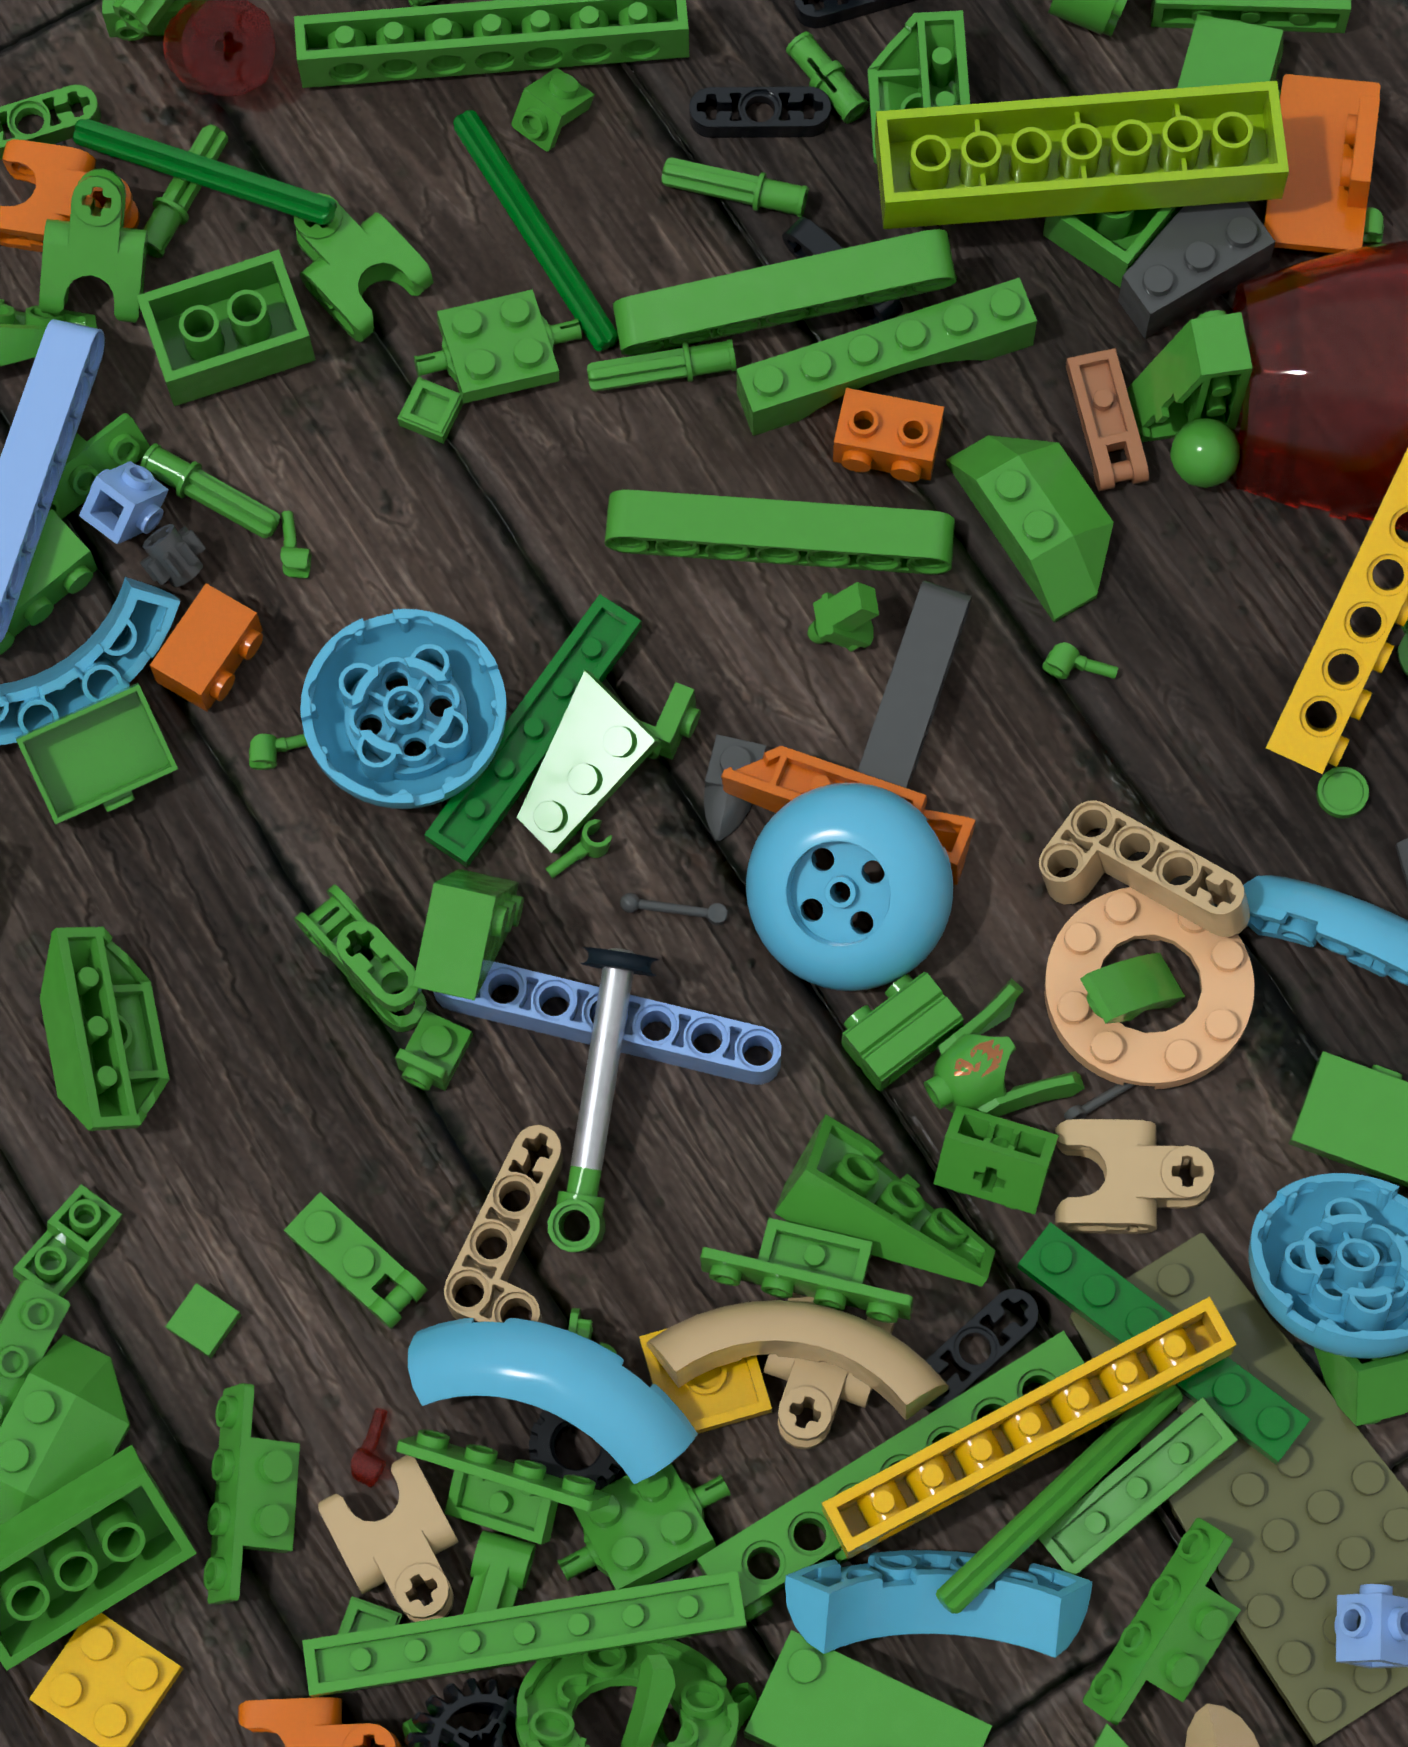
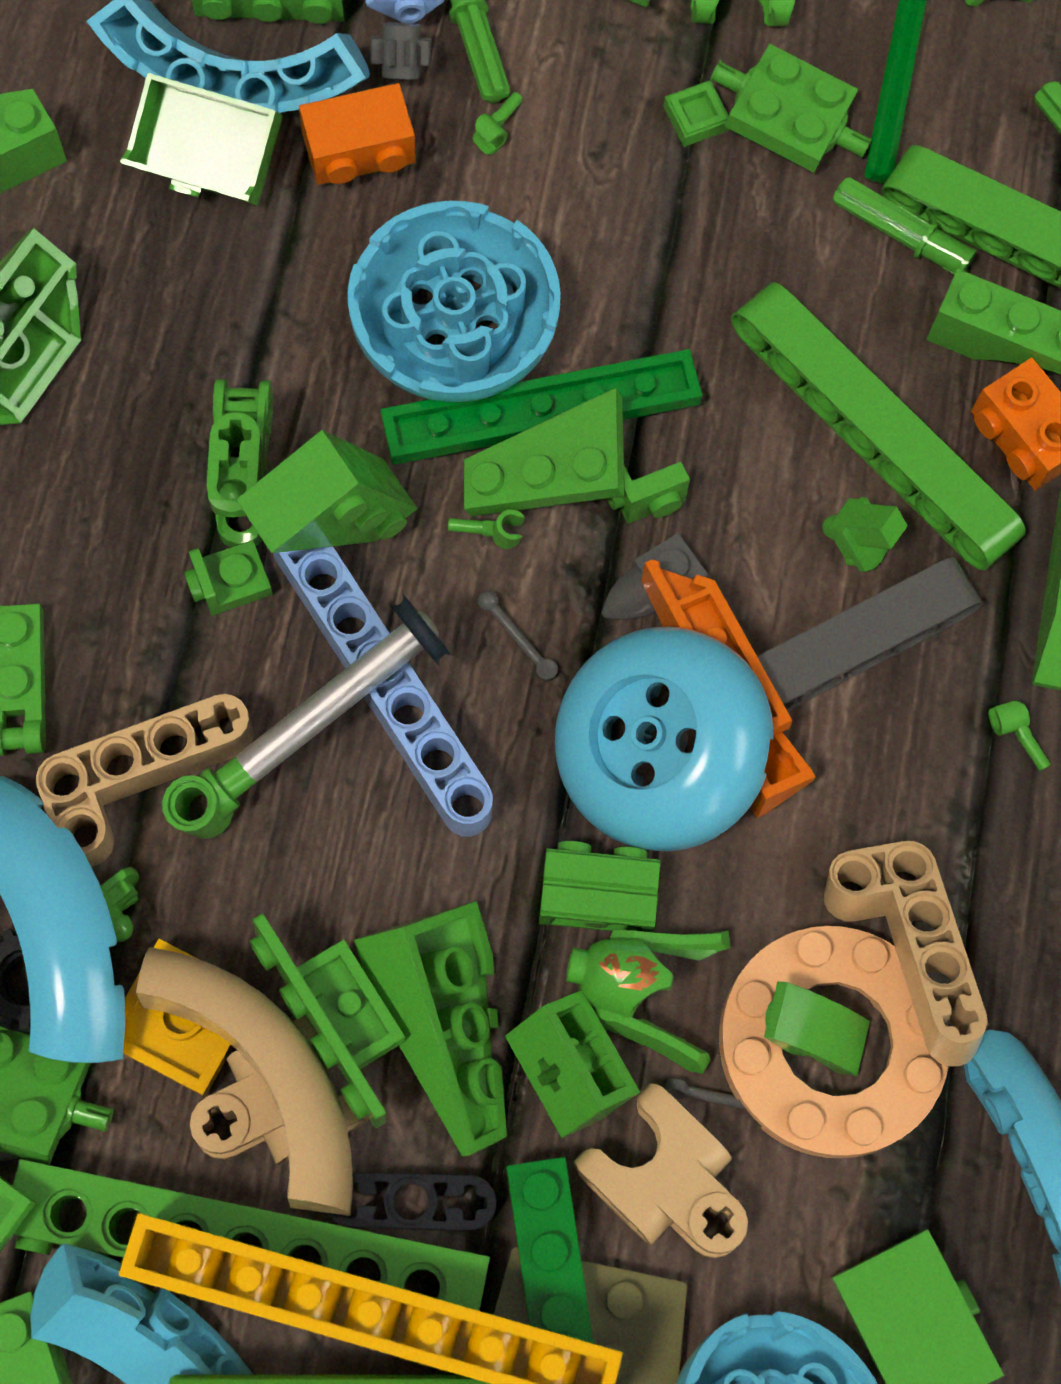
camera: 35 degrees right, 0 degrees up
bright green hand [249,733,308,770] -> none

